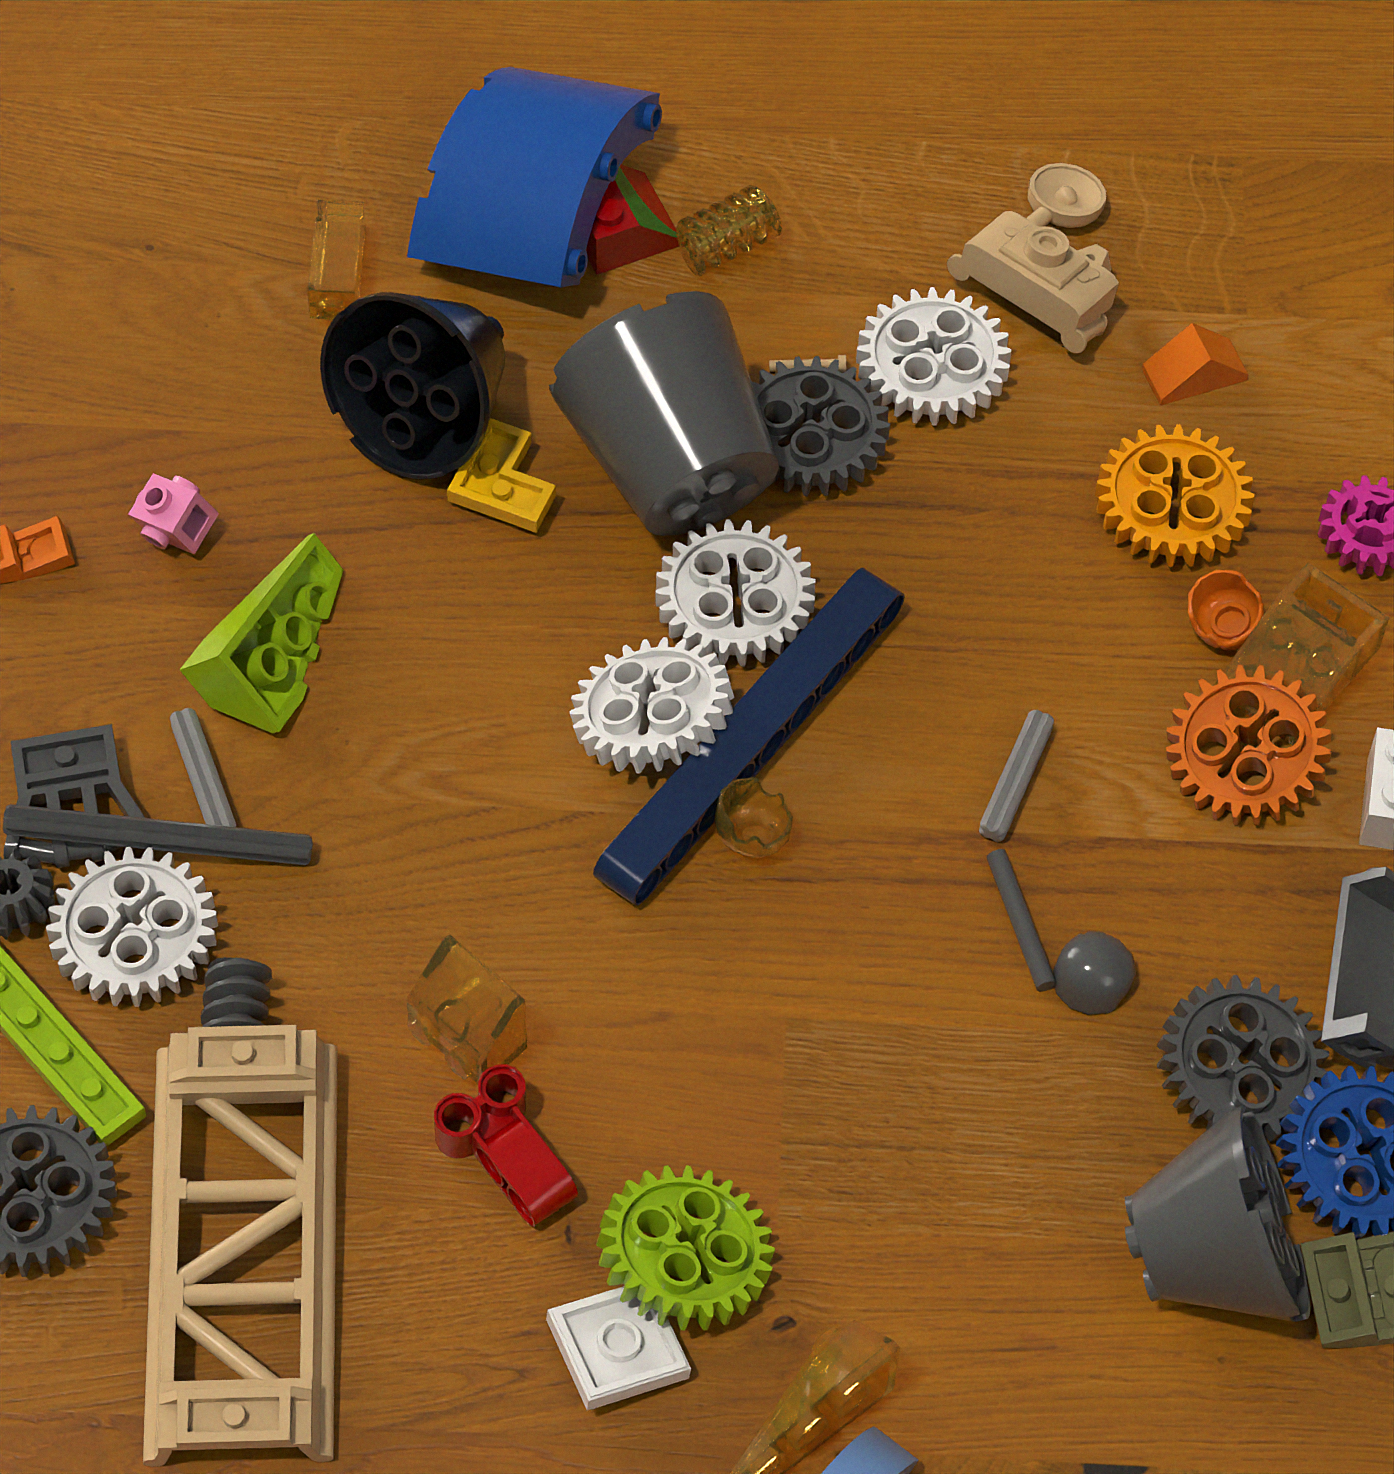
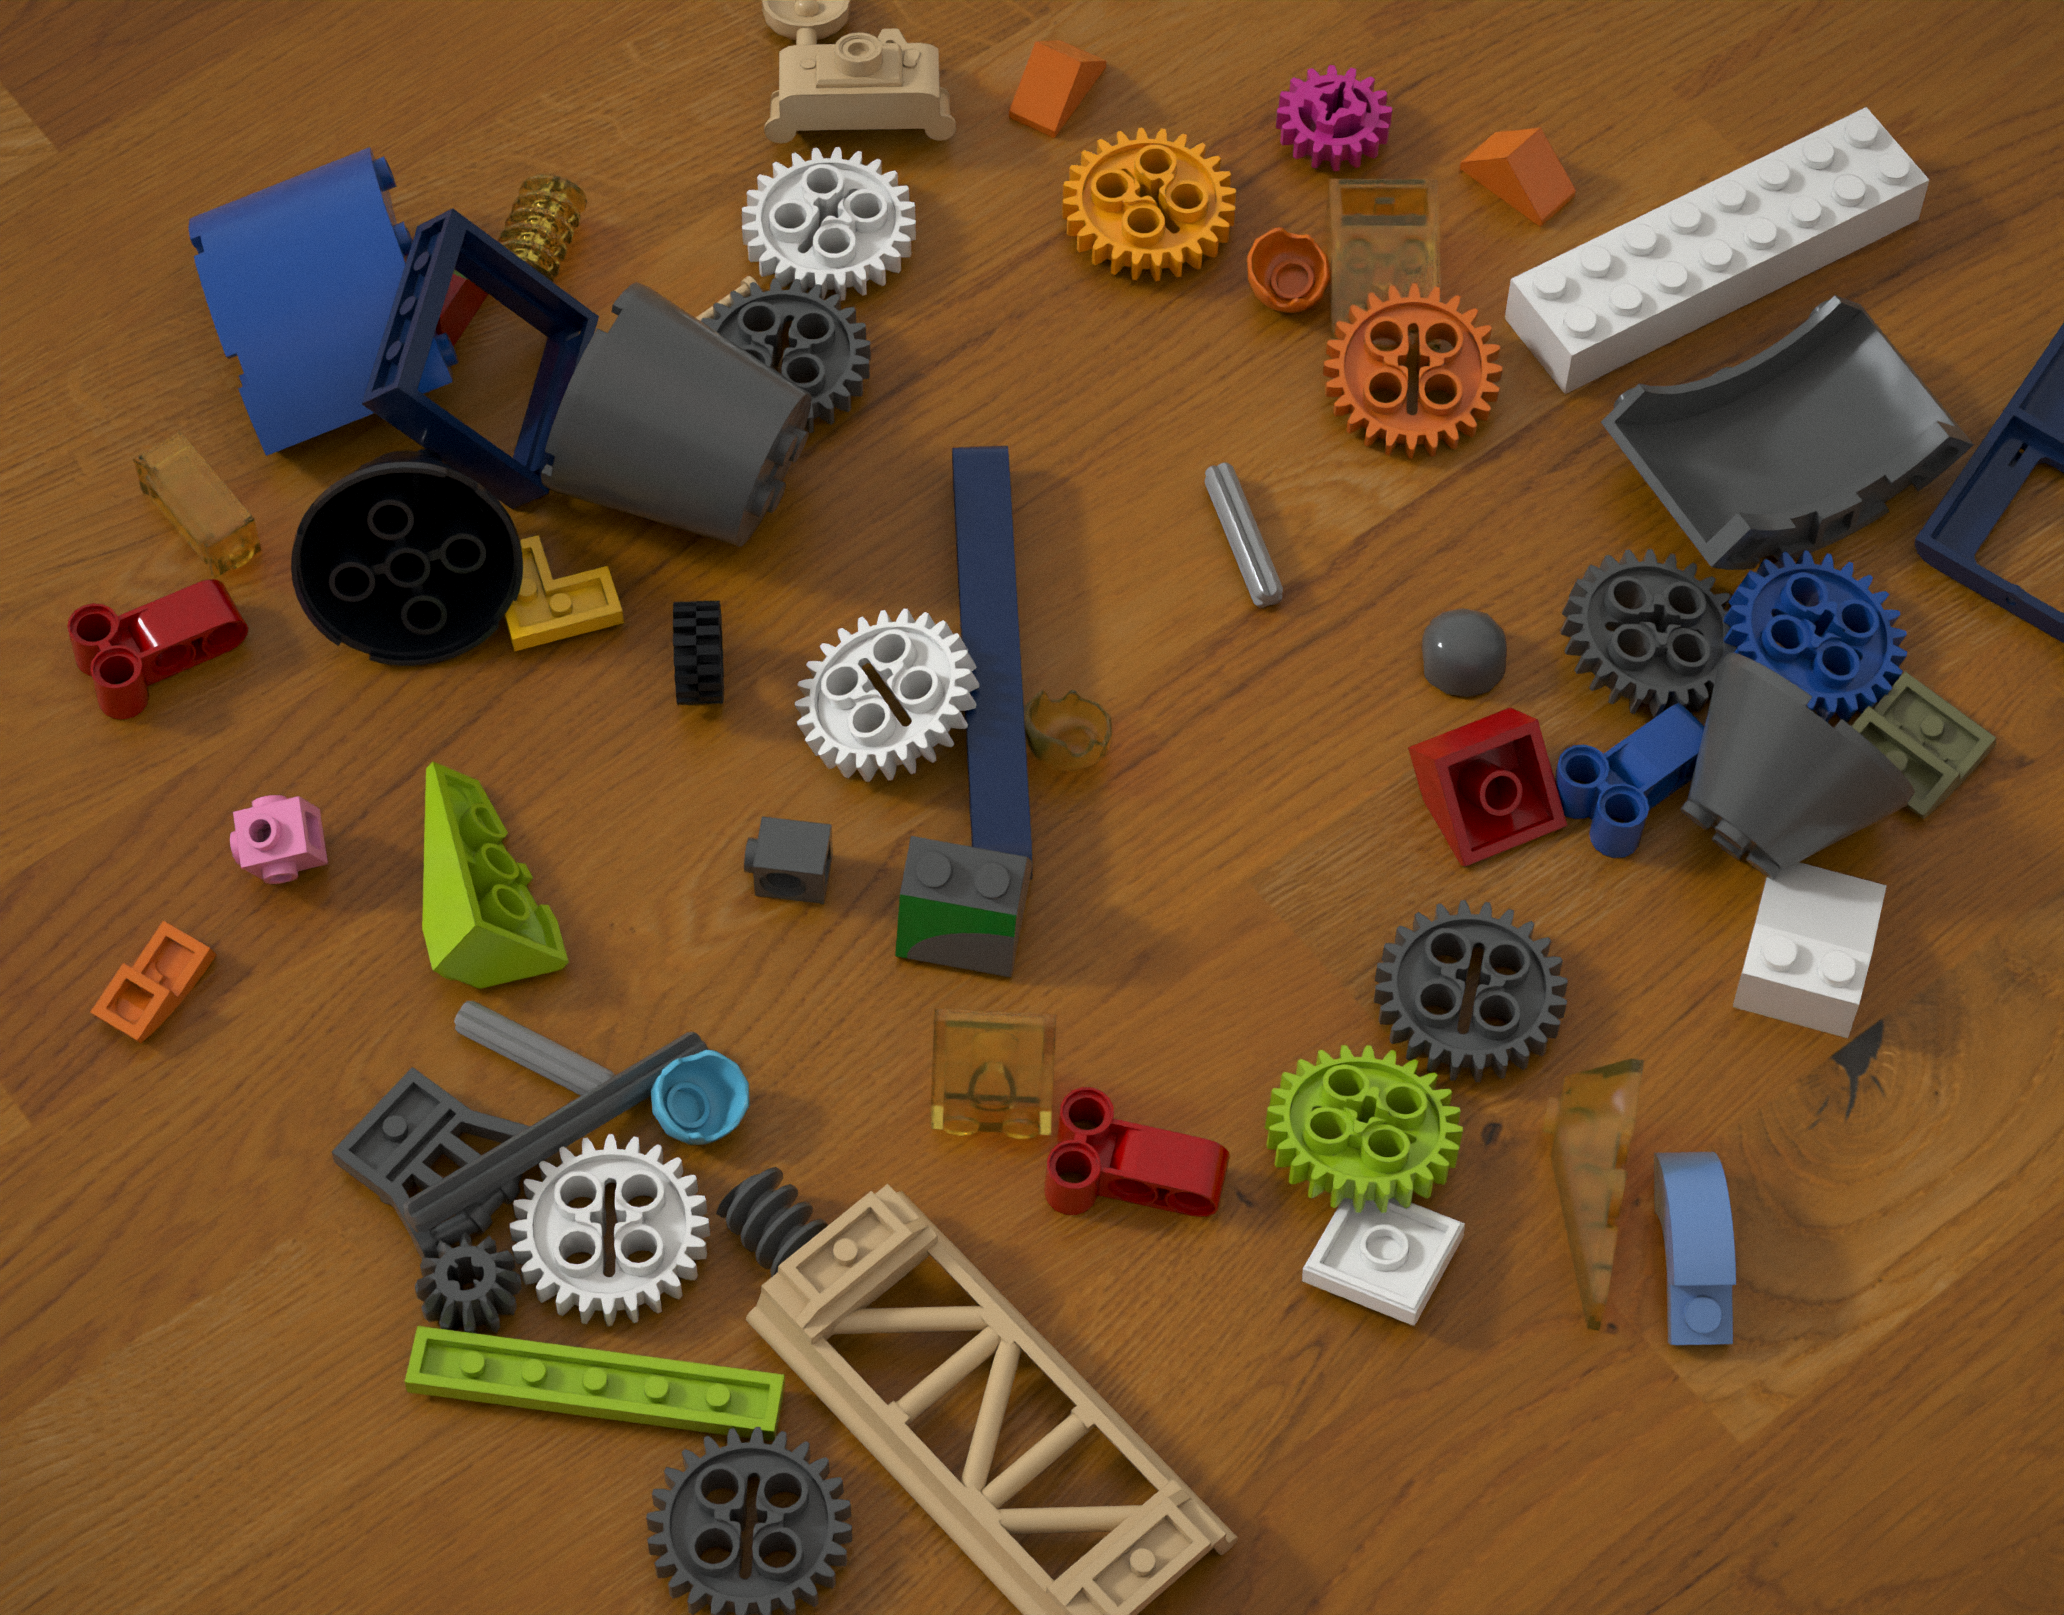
camera: 40 degrees left, 0 degrees up
white gear [655,519,816,666] -> none
dark grey bar [986,849,1056,992] -> none
none -> red piece [67,579,249,720]
none -> dark blue window [362,208,599,509]
none -> medium azure hair [651,1050,750,1145]
none -> black tyre [673,601,724,705]
none -> dark grey brick [744,816,833,904]
none -> dark grey slope [895,836,1033,978]
none -> dark grey gear [1374,900,1568,1082]
none -> red slope [1408,707,1567,867]
none -> blue piece [1554,703,1704,858]
none -> white slope [1733,862,1887,1038]

